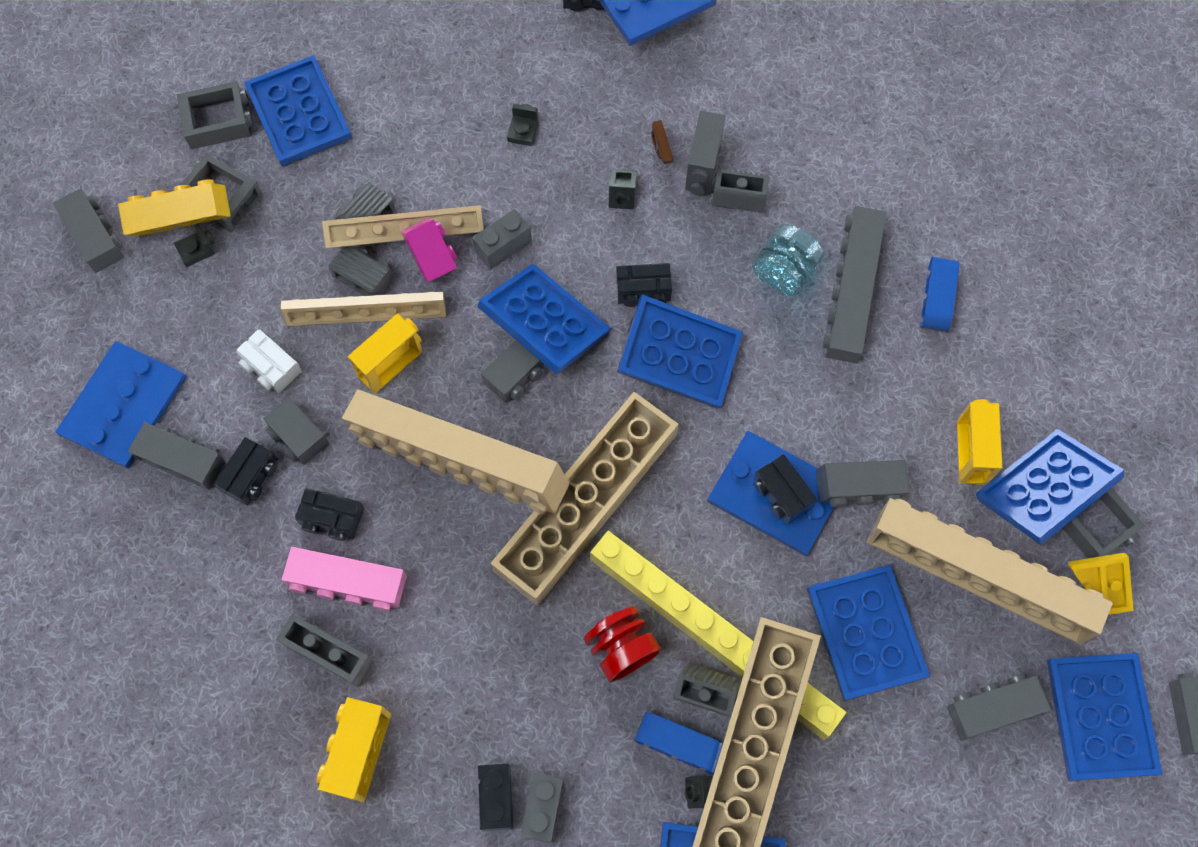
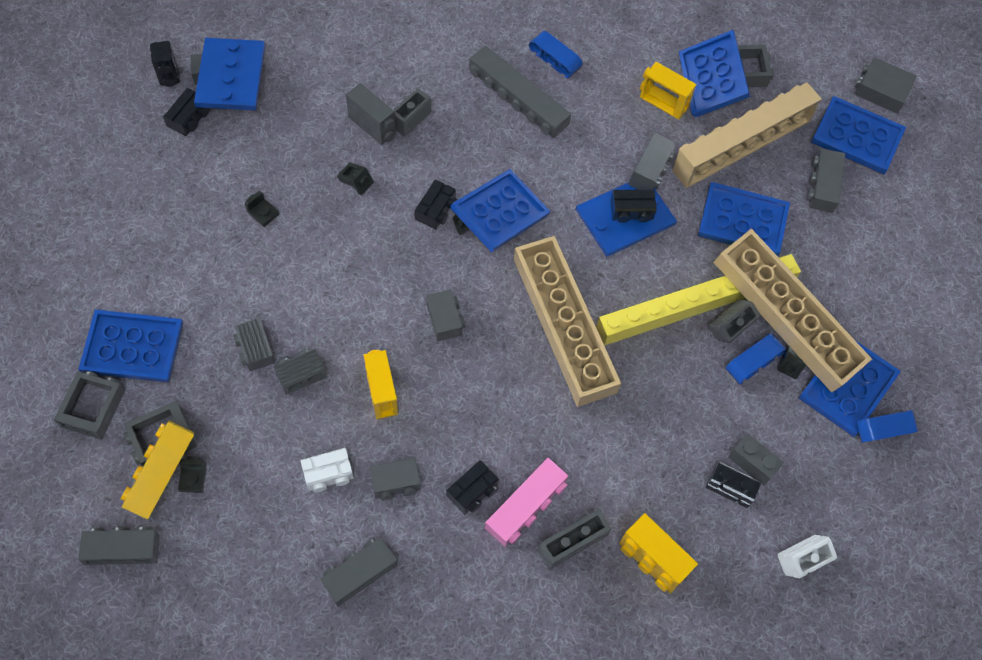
camera: 65 degrees left, 5 degrees down
blue plate [55,341,187,469] -> none
black brick [214,437,278,506] -> none
tan plate [281,292,446,326] -> none
tan plate [321,205,484,249] -> none
tan brick [342,389,569,514] -> none
dark pink brick [401,218,457,282] -> none
dark grey brick [472,209,532,270] -> none
blue plate [478,264,611,375] -> none
red wheel [583,606,662,683] -> none
reddish brown tile [651,120,673,164] -> none
clear light blue wheel [752,224,824,296] -> none
yellow wing [1068,553,1134,615] -> none

